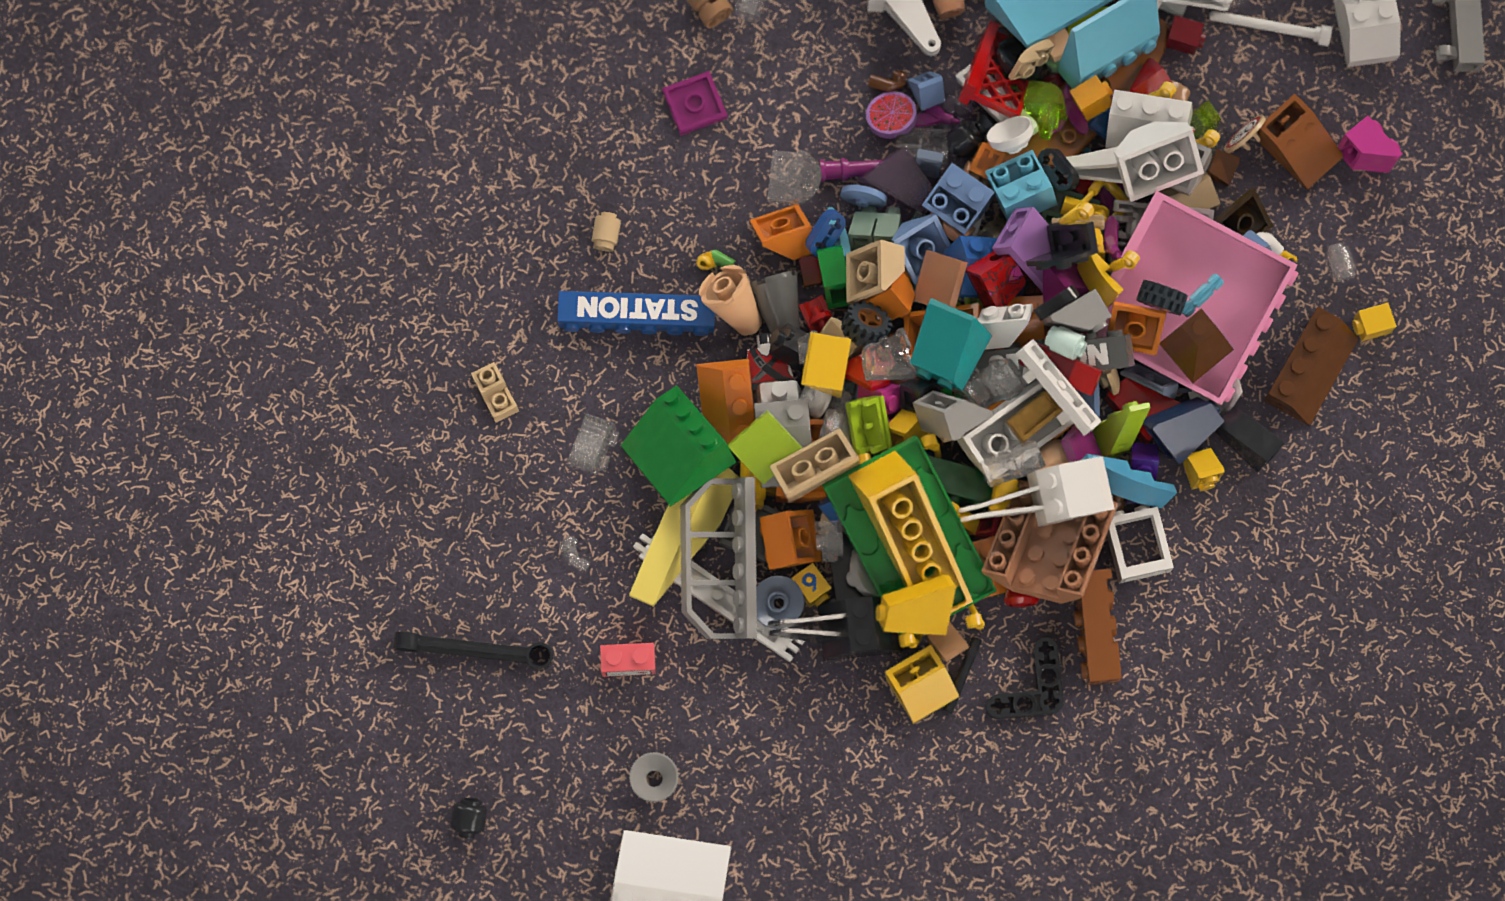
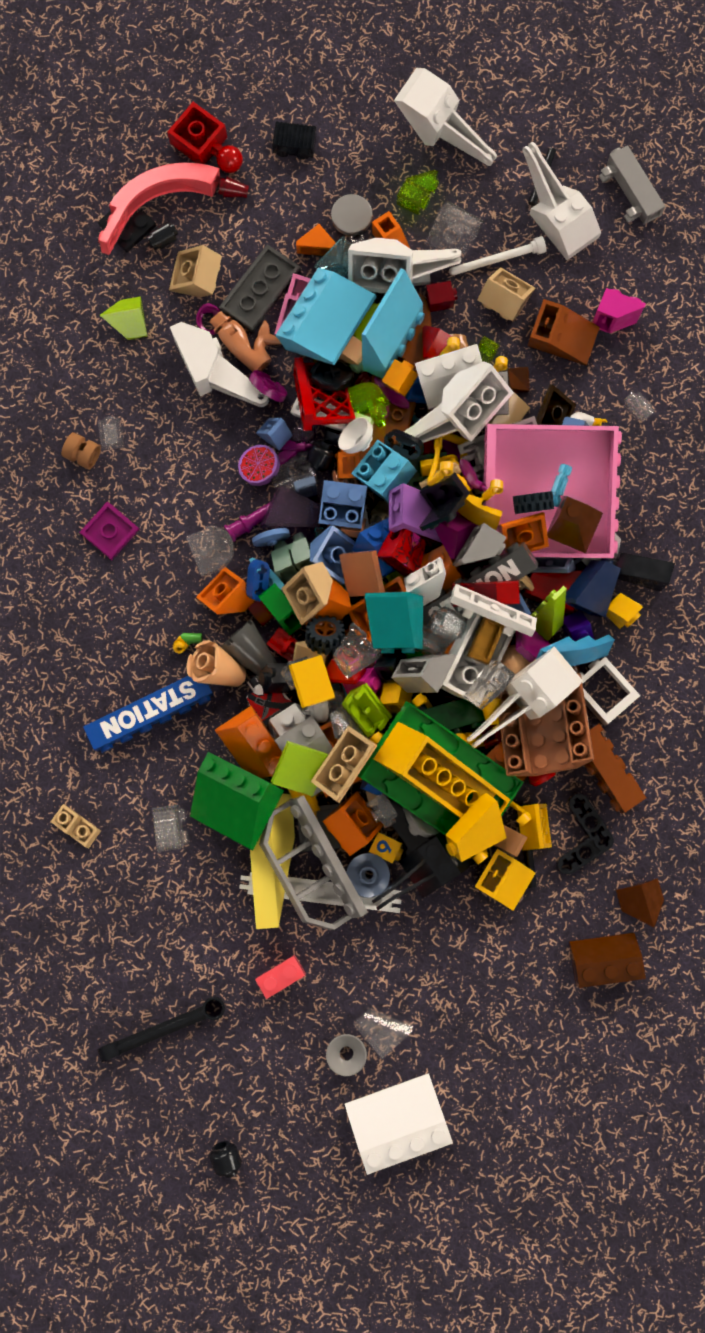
camera: 25 degrees left, 5 degrees up
clear arm [560,536,591,573] -> none
tan brick [591,212,621,252] -> none
reddish brown arm [868,70,907,92] -> none
tan slope [1008,39,1054,80] -> none
black beam [1033,284,1080,321] -> none
light aqua brick [1045,325,1087,360] -> none
piece [1224,114,1266,153] -> none
reddish brown slope [1263,307,1359,426] -> none
yellow brick [1352,303,1397,341] -> none
none -> magenta tile [249,370,288,402]
none -> clear slope [353,1008,414,1059]
none -> tan slope [477,267,535,321]
none -> yellow slope [517,804,552,851]
none -> reddish brown slope [569,932,646,988]
none -> reddish brown slope [615,878,664,928]

